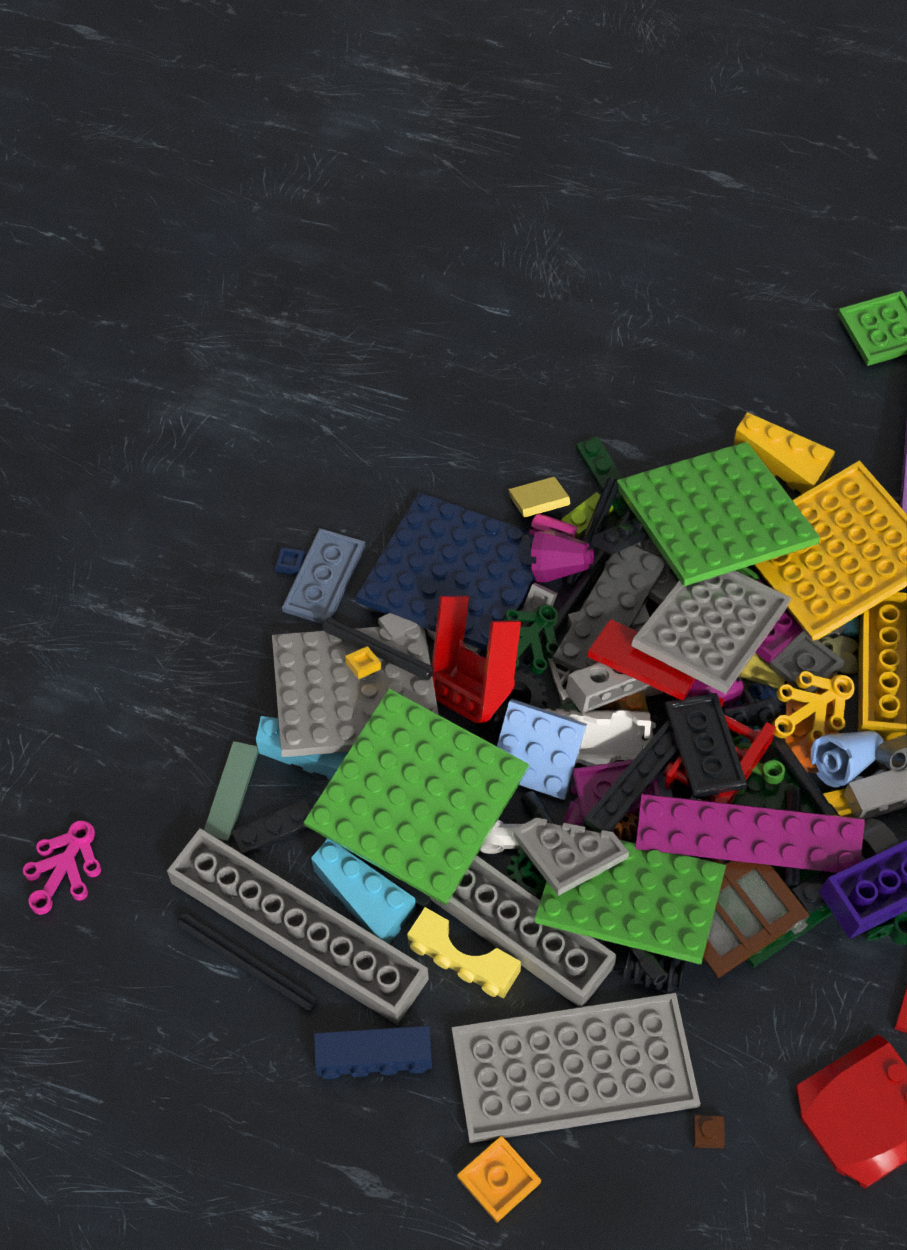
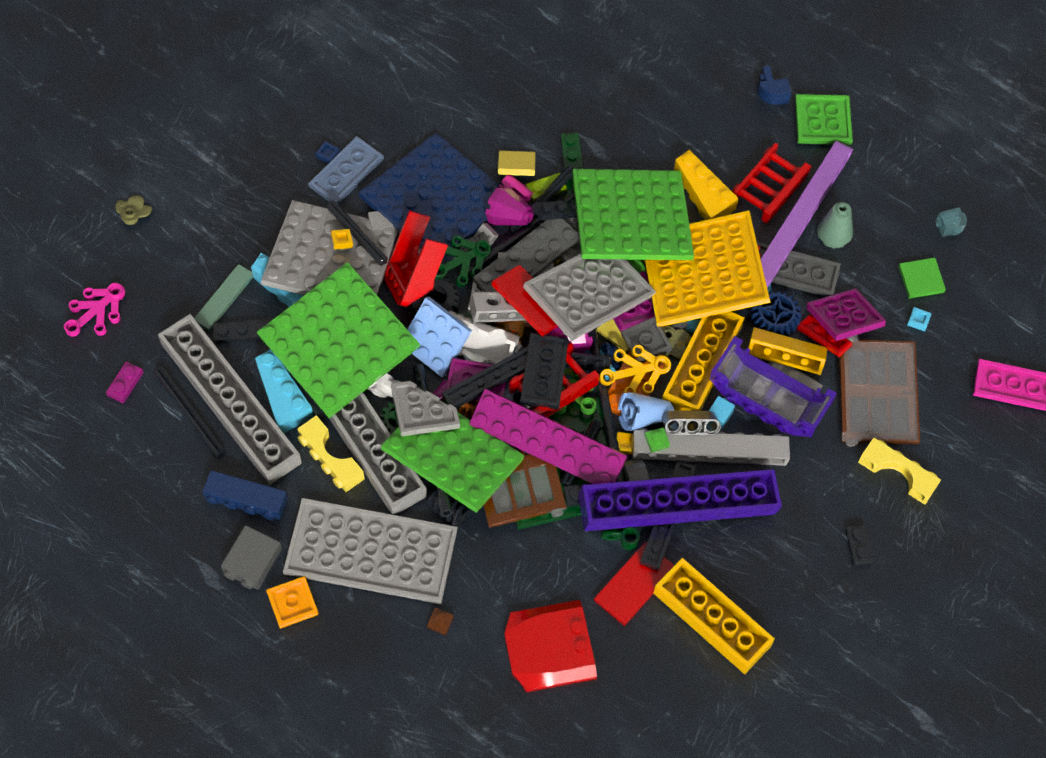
camera: 15 degrees right, 5 degrees up
none -> magenta plate [106,362,144,403]
none -> olive plate [116,195,152,225]
none -> dark grey brick [221,526,282,590]
none -> bright green plate [644,427,670,453]
none -> red fence [732,143,811,224]
none -> dark blue brick [757,65,791,105]

